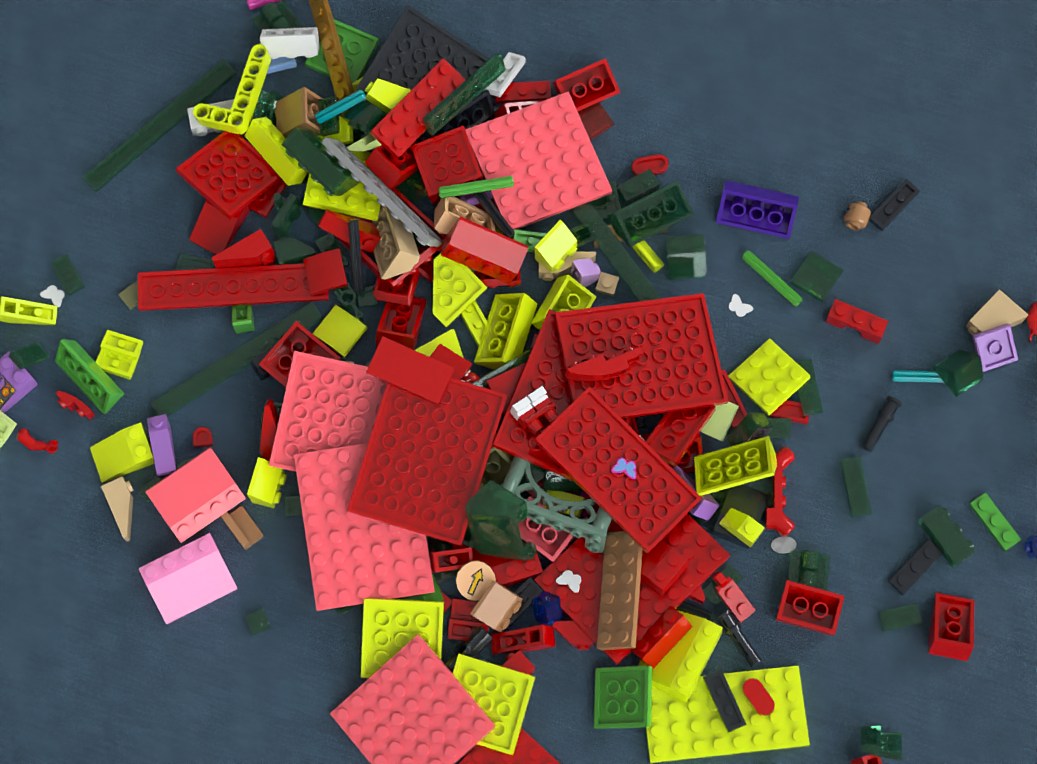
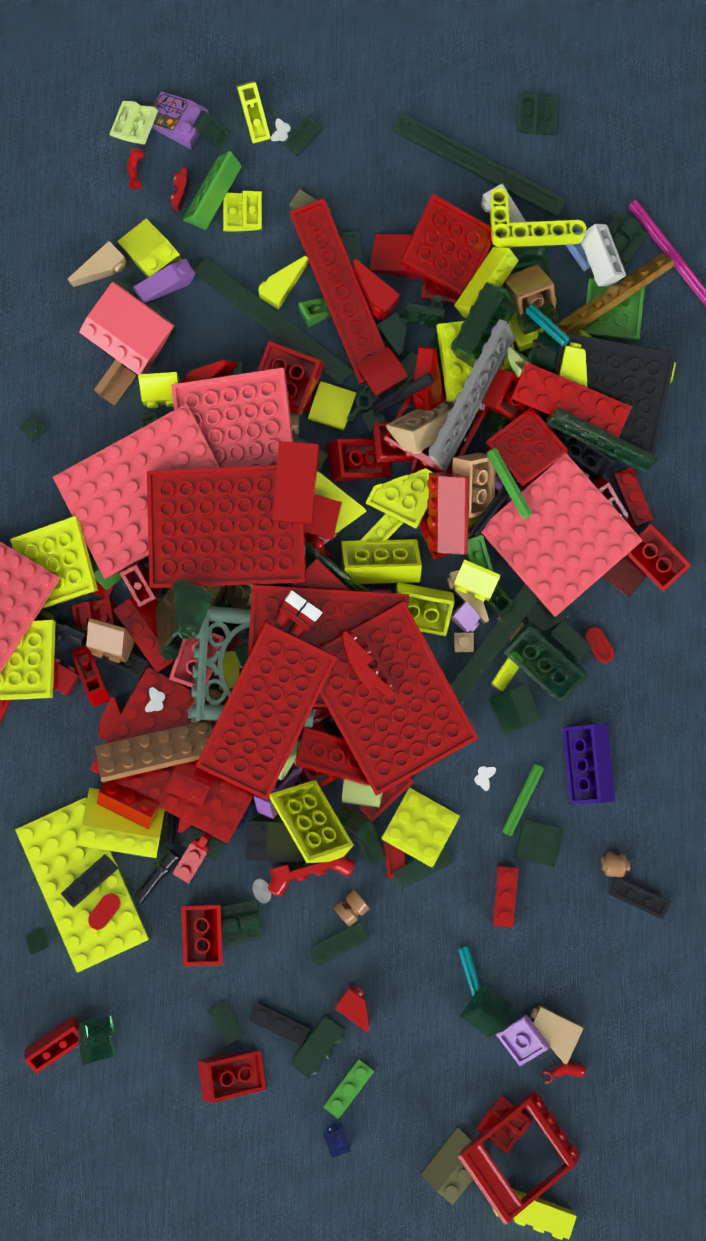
camera: 70 degrees right, 10 degrees up
bright pink slope [138,533,238,624] -> none
red tile [193,427,214,448] -> none
light nougat tile [456,561,496,601] -> none
white plate [483,52,526,97] -> none
clear blue brick [532,592,563,626] -> none
bright green plate [594,666,652,729] -> none
medium blue sticker [611,458,636,479] -> none
neon yellow slope [719,508,765,548] -> none
black pin [861,396,902,452] -> none
none -> neon yellow slope [258,256,309,310]
none -> medium nougat wheel [334,890,370,927]
none -> red slope [335,984,369,1032]
none -> clear green slope [518,94,559,135]

